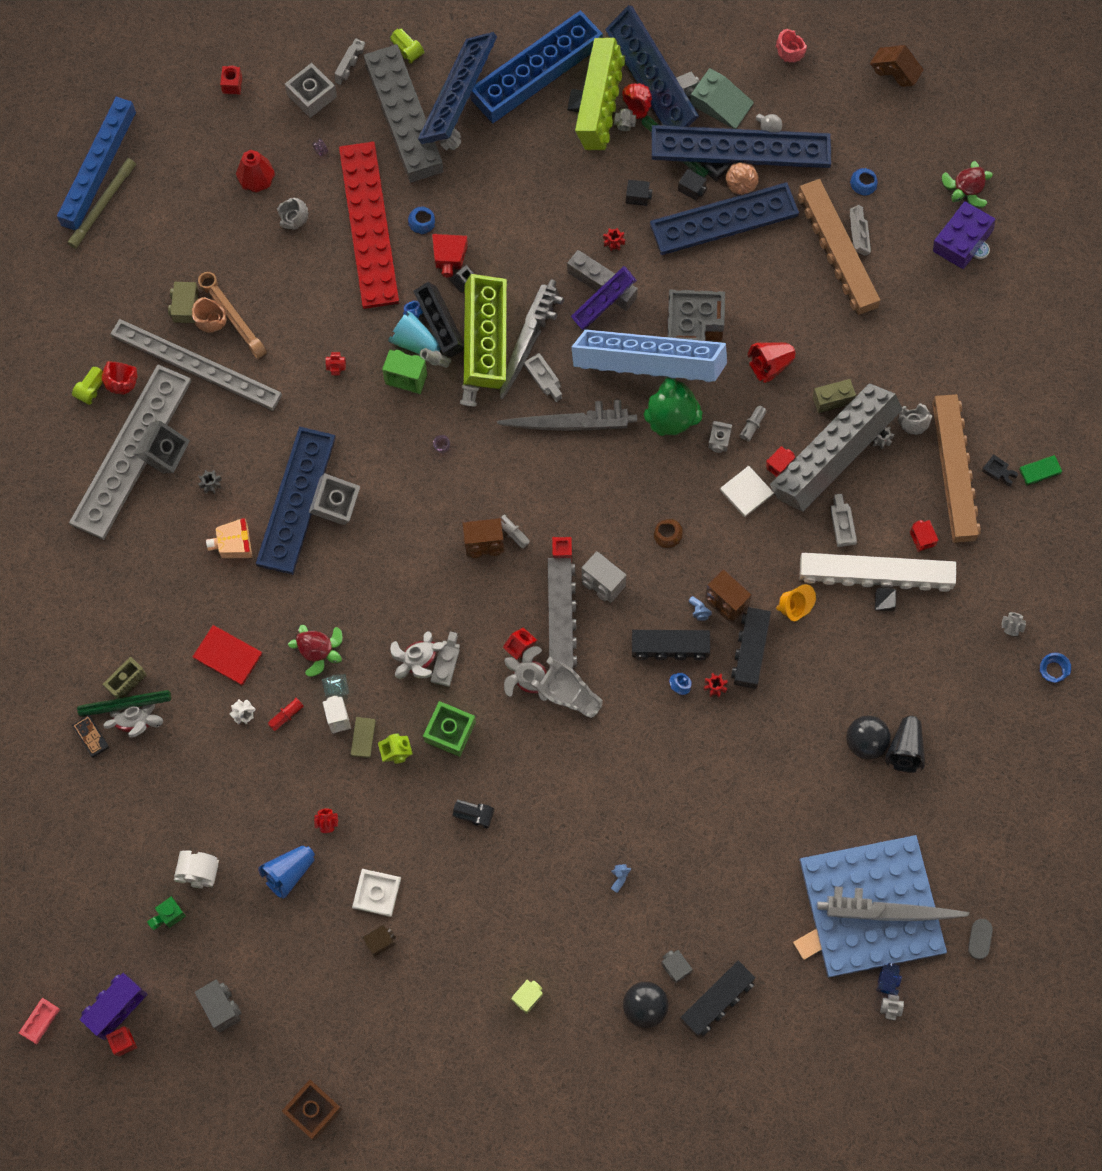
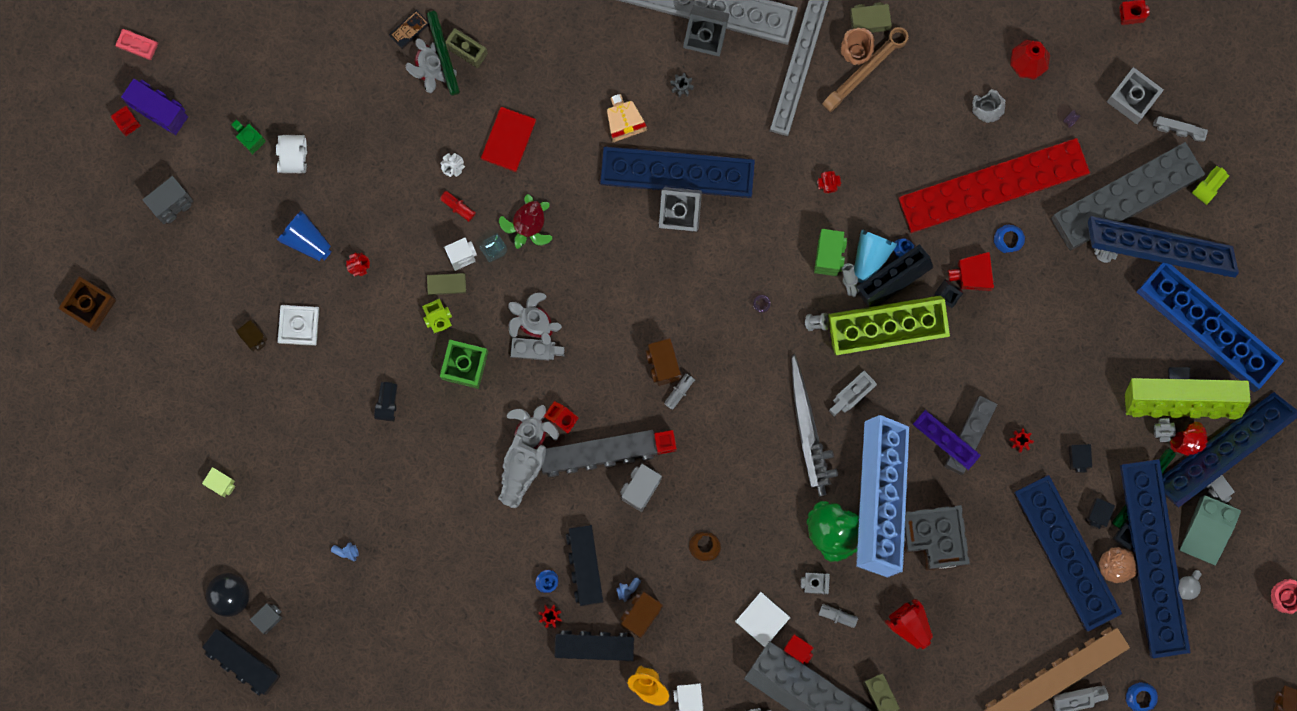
camera: 80 degrees right, 10 degrees up
flat silver piece [500,279,564,399] -> none

